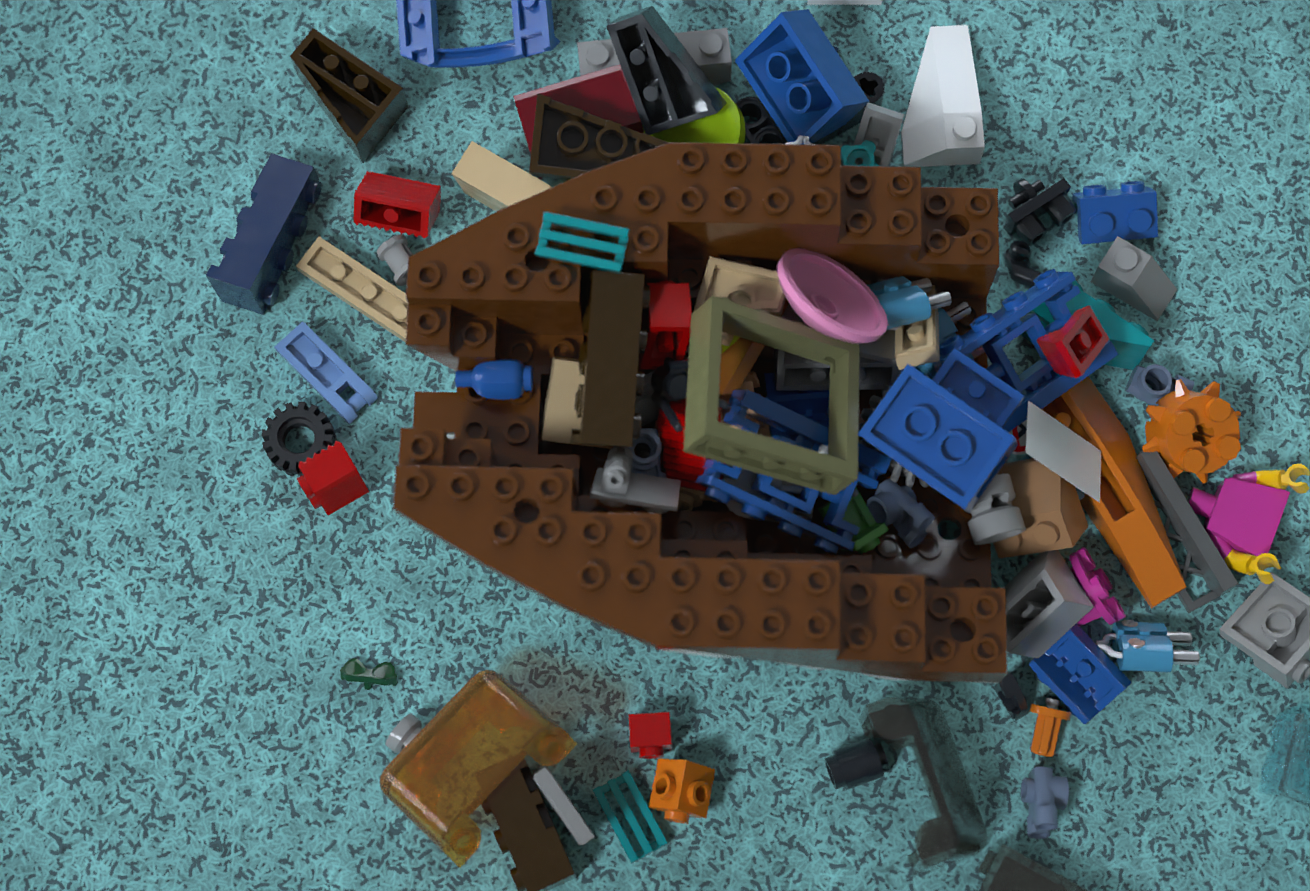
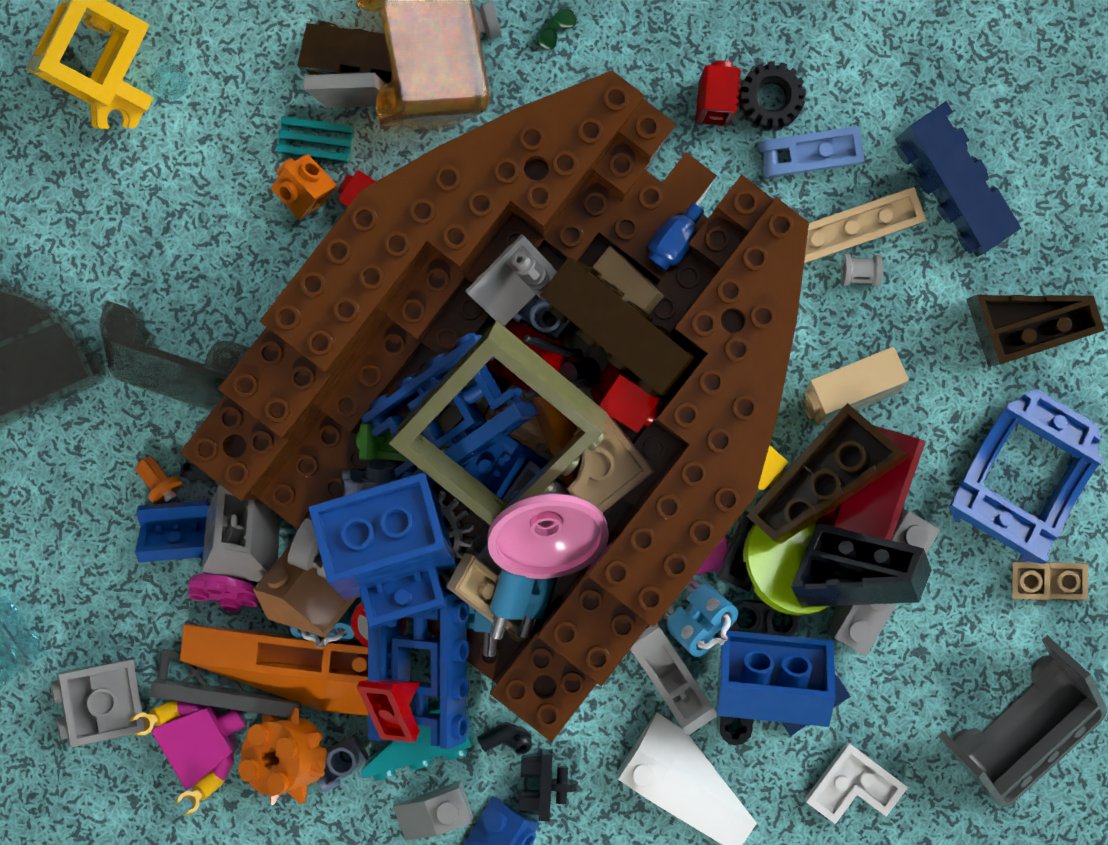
camera: 120 degrees right, 15 degrees up
red brick [353,171,441,239] -> none
teal tile [535,212,630,273] -> none
black brick [824,738,889,790] -> none
teal plate [841,140,879,166] -> none
sand blue plate [1021,767,1069,839] -> none
white sticker [1026,401,1101,503] -> none
dark azure piece [1096,620,1200,672] -> none

